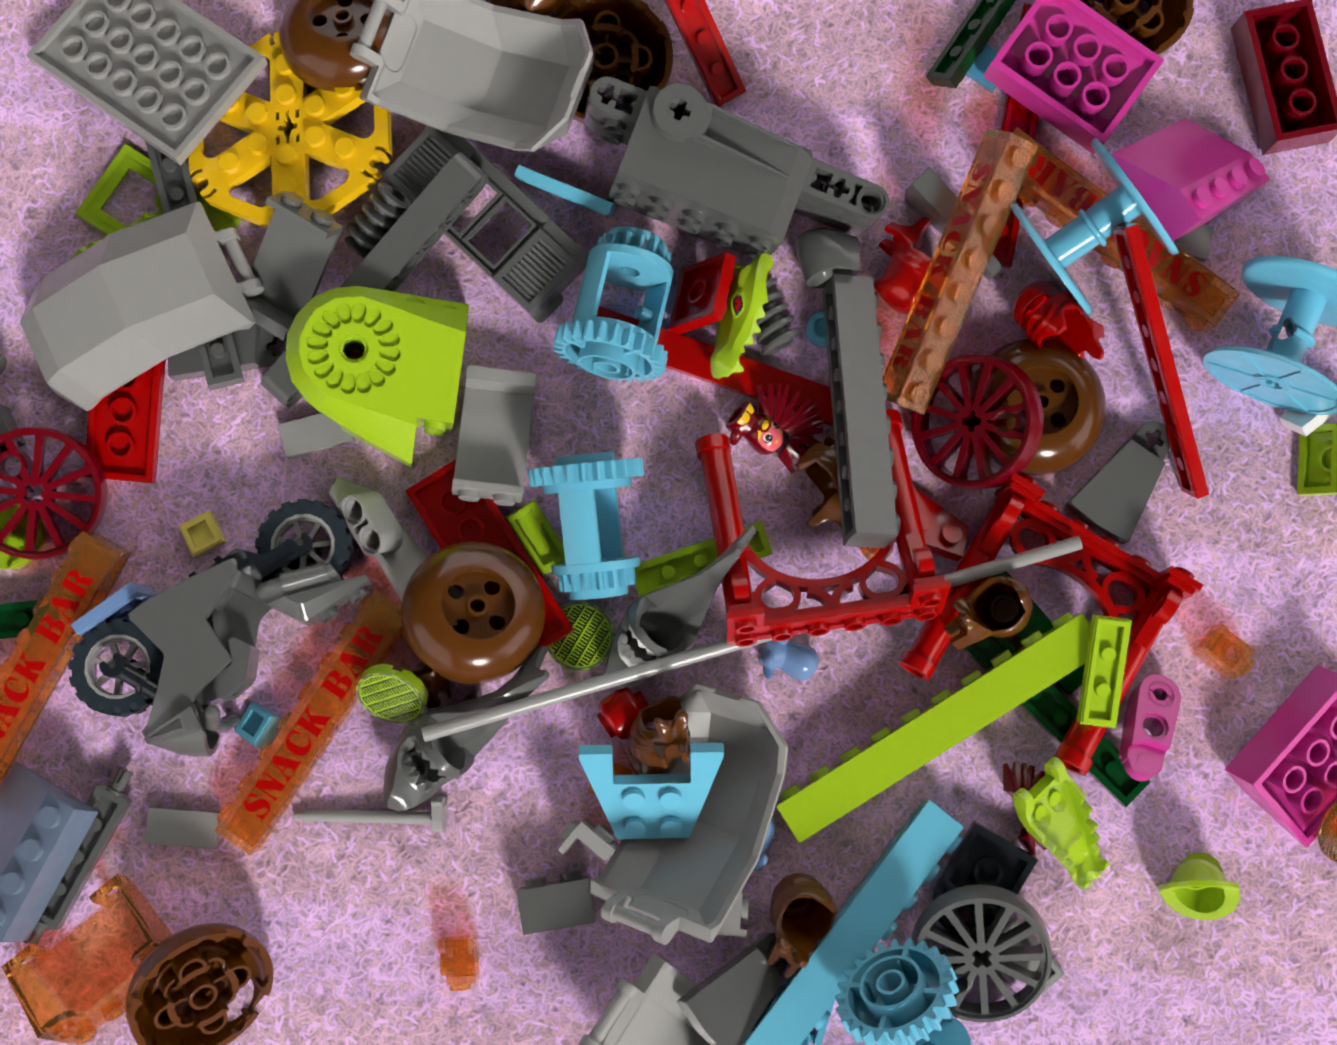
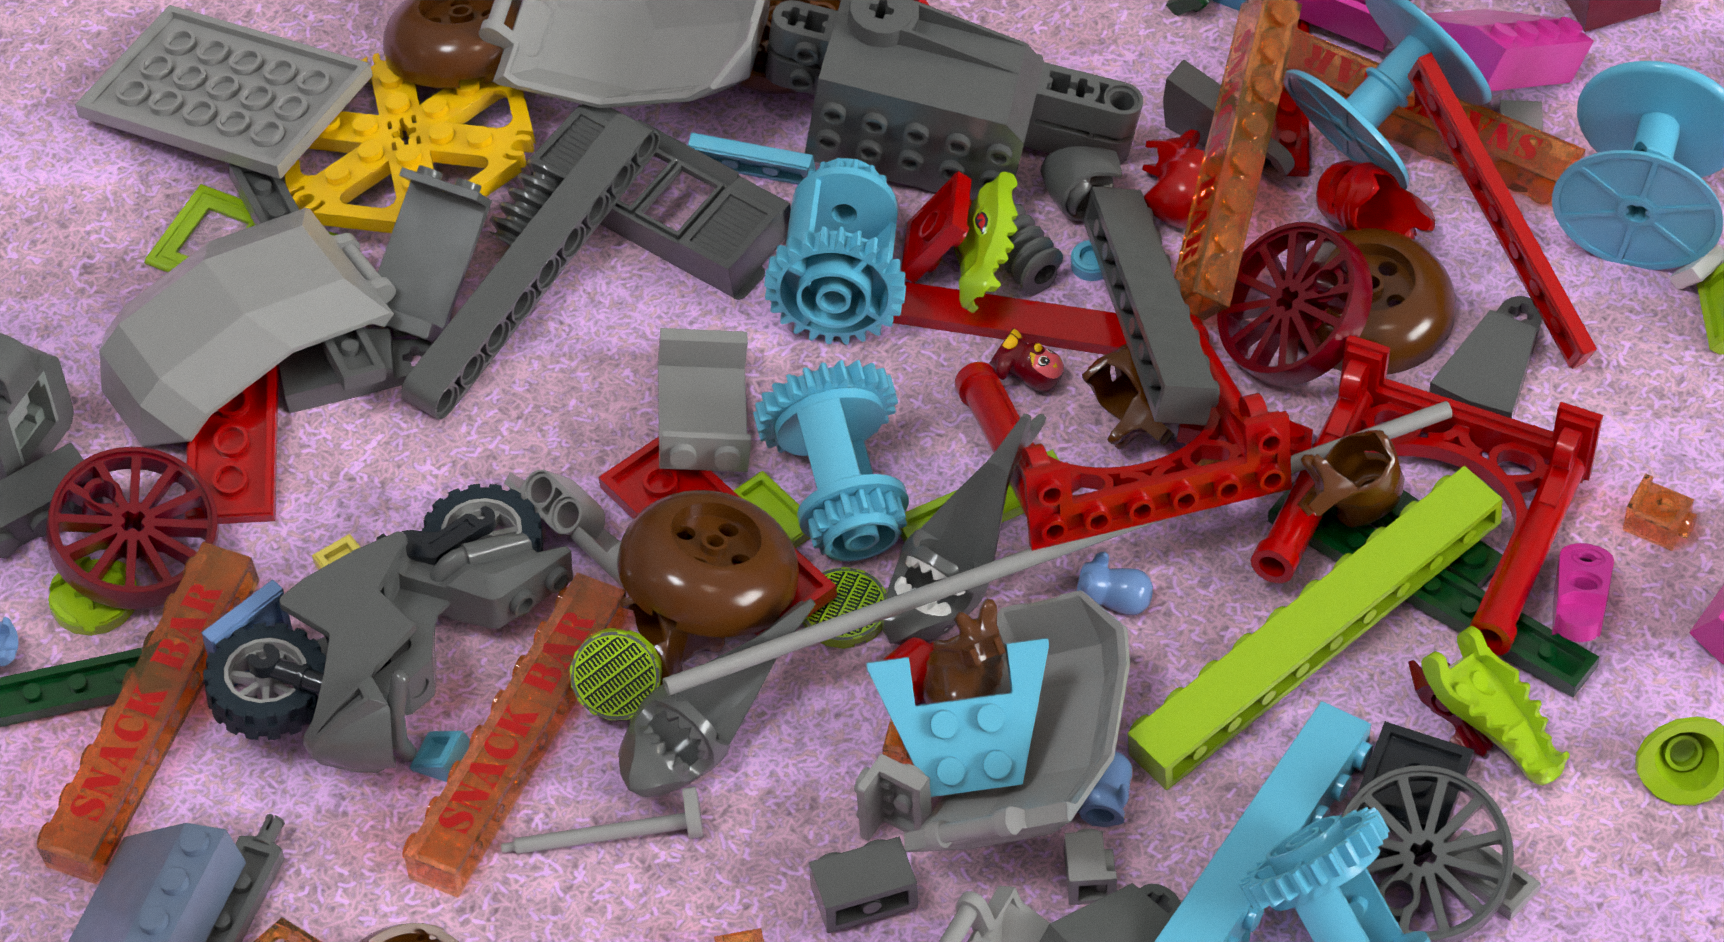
camera: 10 degrees left, 30 degrees down
light grey tile [144,807,222,849] -> none
light grey tile [278,413,356,459] -> none
lime animal [285,286,469,468] -> none
dark red hair [757,383,824,474] -> none
reddish brown piece [767,873,837,978] -> none
lime tile [1077,614,1132,728] -> none

